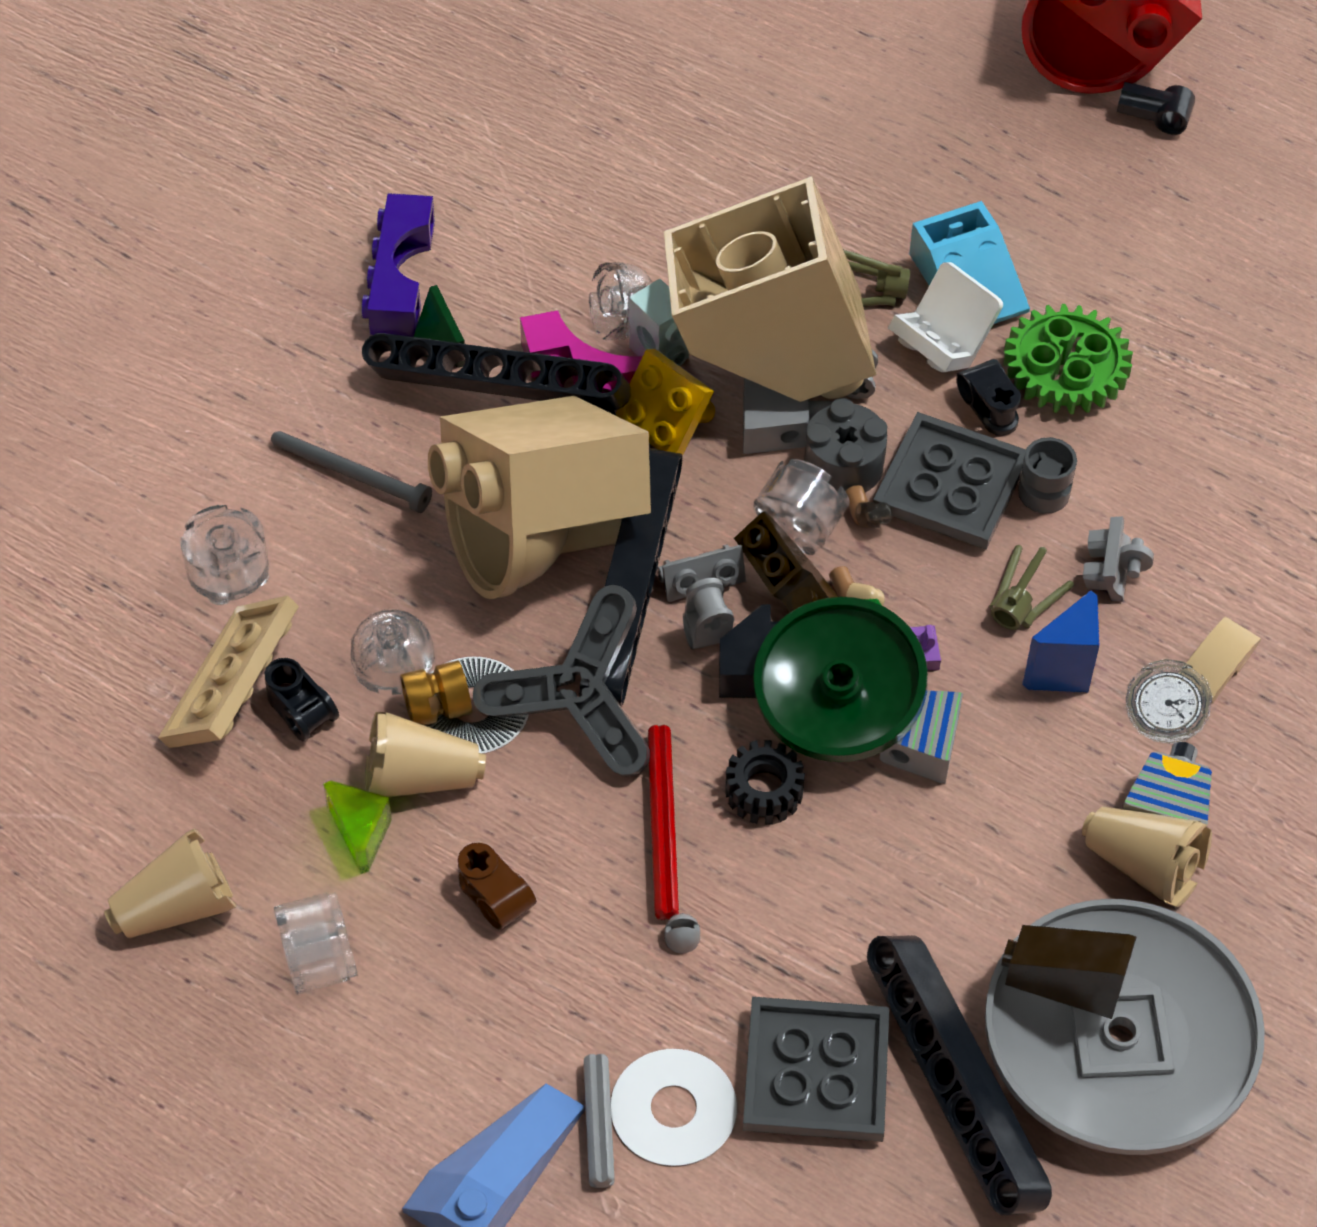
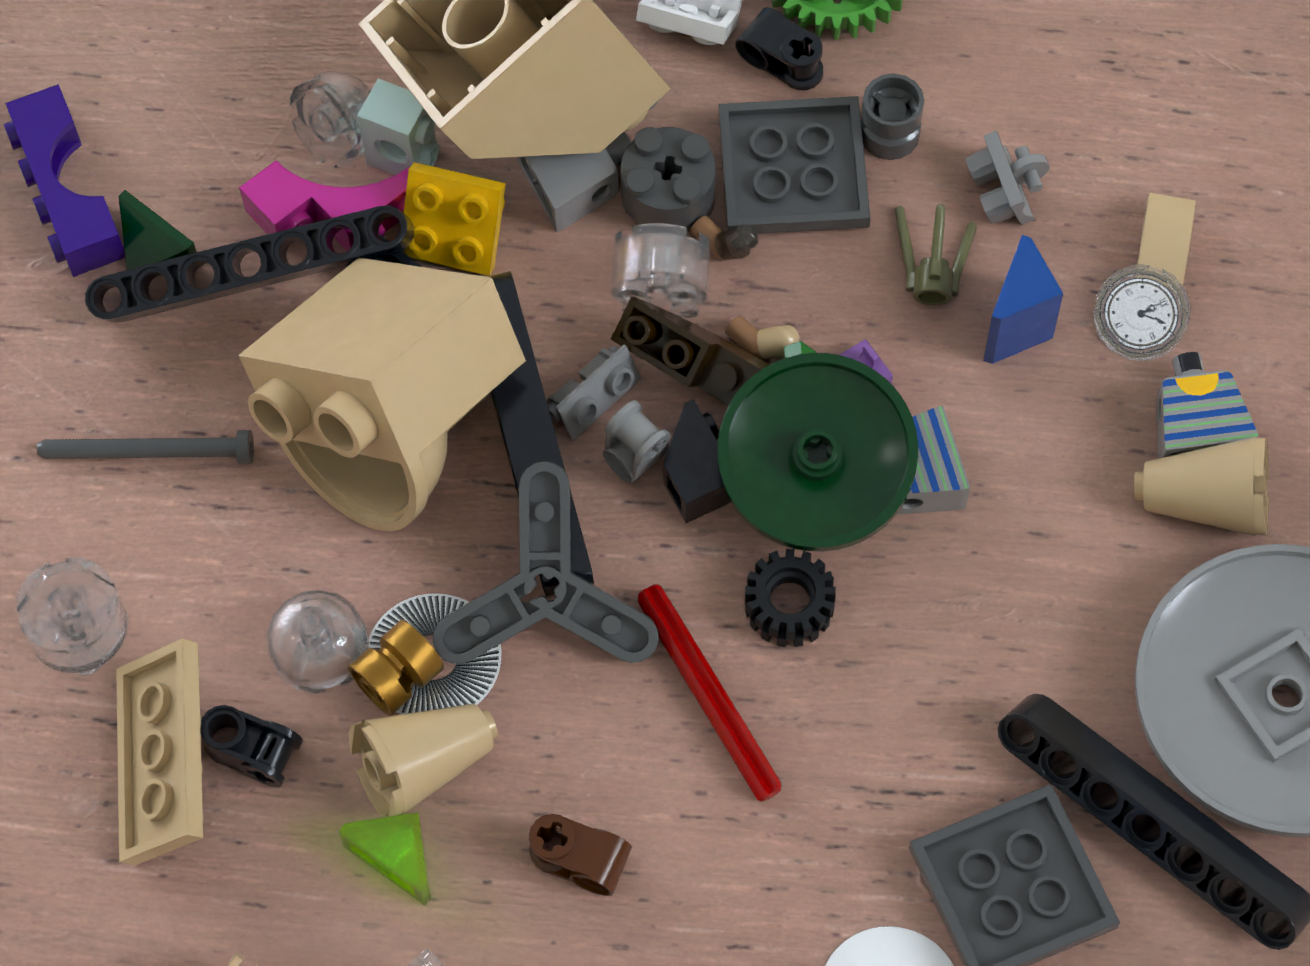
camera: 25 degrees left, 10 degrees up
light grey hinge [664,913,700,953] -> none
dark brown slope [1001,925,1137,1019] -> none

